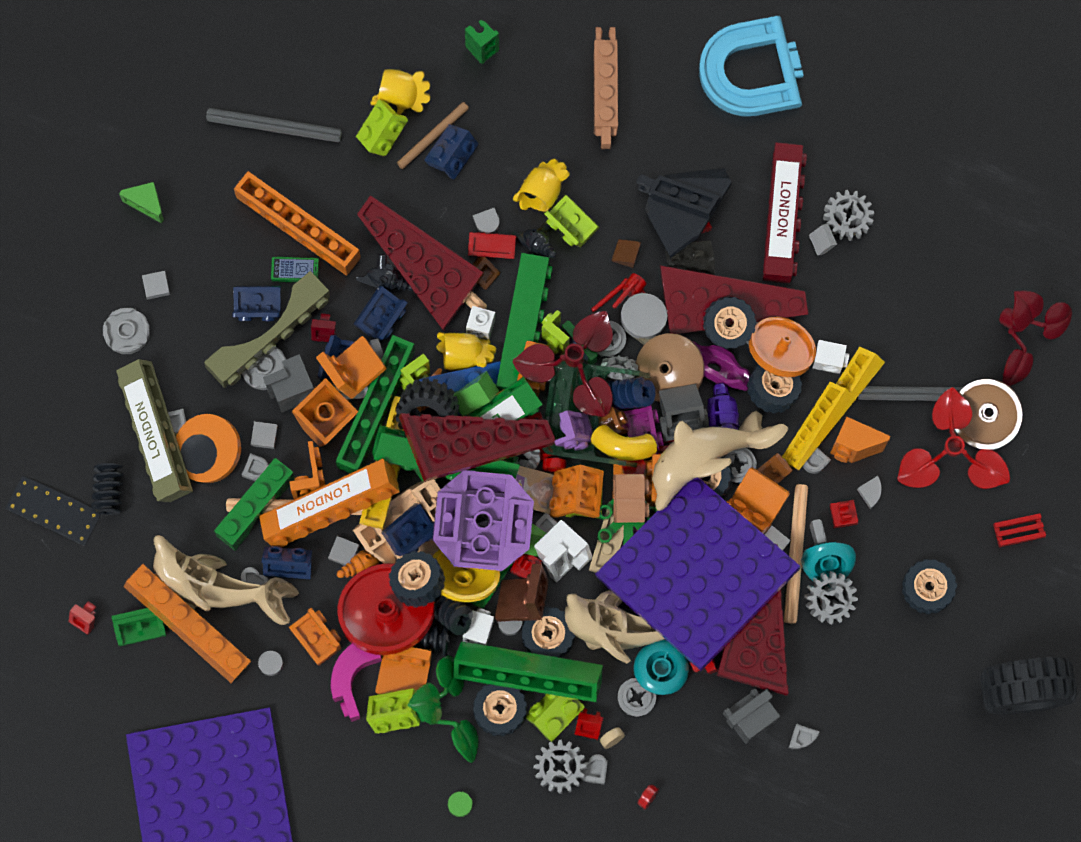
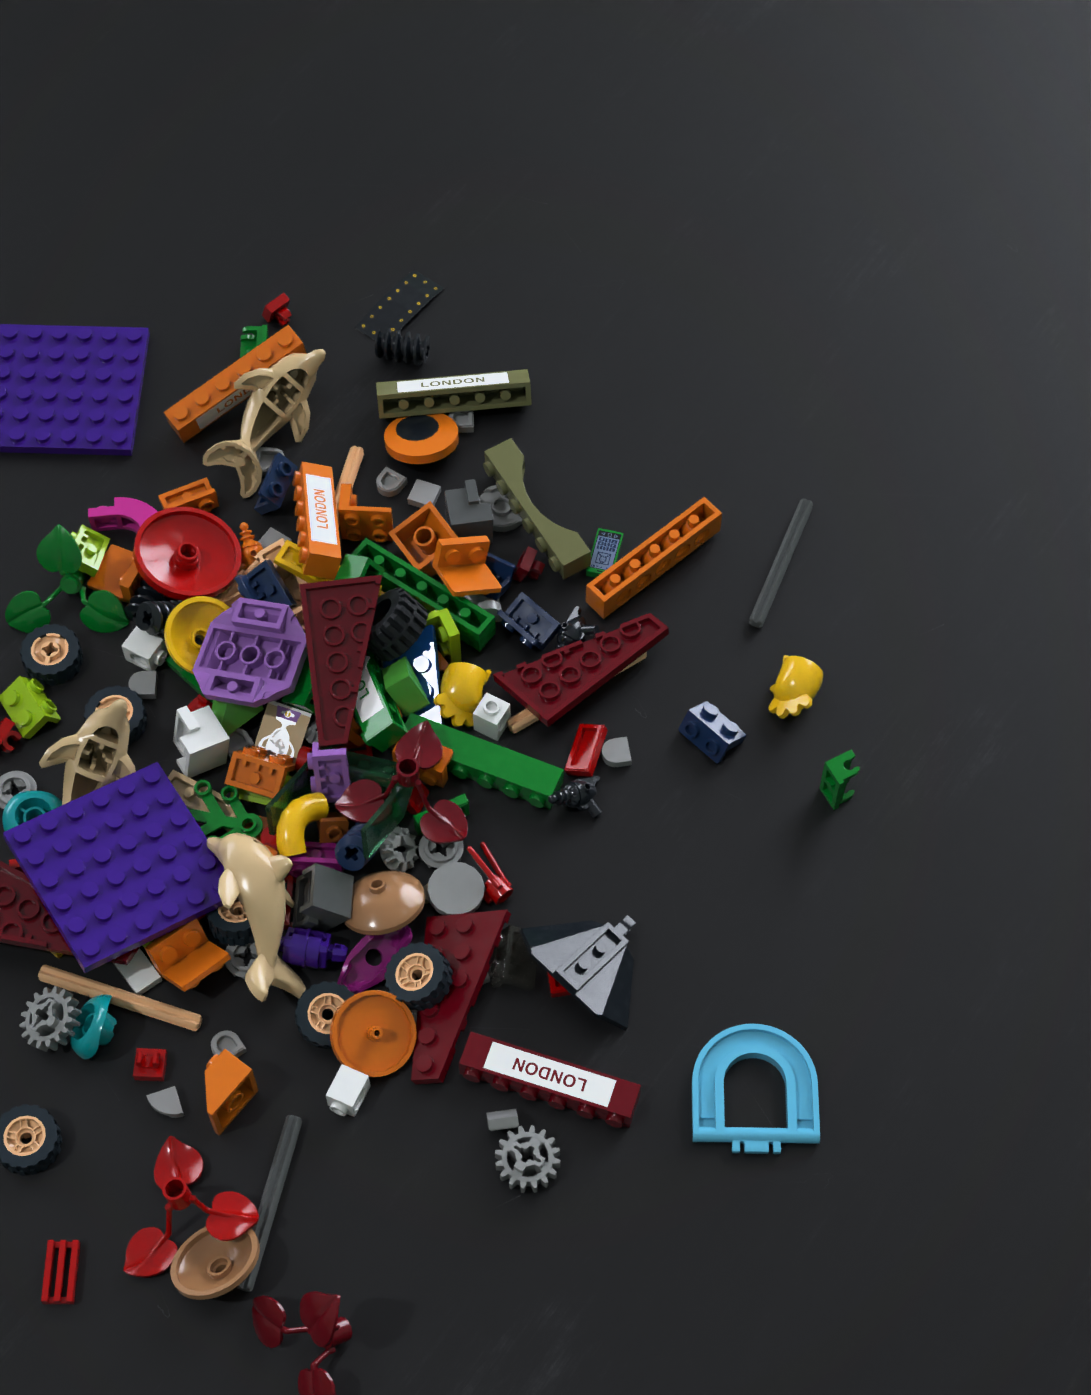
camera: 105 degrees right, 15 degrees down
light grey tile [103,308,150,354] -> none
bright green slope [119,182,164,223] -> none
light grey tile [142,271,170,300] -> none
green arch [214,458,295,551] -> none
dark blue bracket [233,286,281,321] -> none
light grey tile [258,651,283,676] -> none
lime bracket [356,99,408,156] -> none
black wheel [389,551,445,607] -> none
medium nougat piece [397,102,469,169] -> none
green brick [454,641,603,702] -> none
reddish brown slope [472,256,501,290] -> none
copper bracket [495,564,549,622] -> none
yellow piece [513,159,570,212] -> none
lime bracket [541,310,570,356] -> none
lime bracket [544,195,600,247] -> none
nougat hinge [594,27,618,149] -> none
reddish brown slope [612,239,641,268] -> none
nougat brick [613,474,649,523] -> none
dark orange bracket [757,453,792,484] -> none
yellow slope [782,347,885,470] -> none
light grey tile [810,519,827,546] -> none

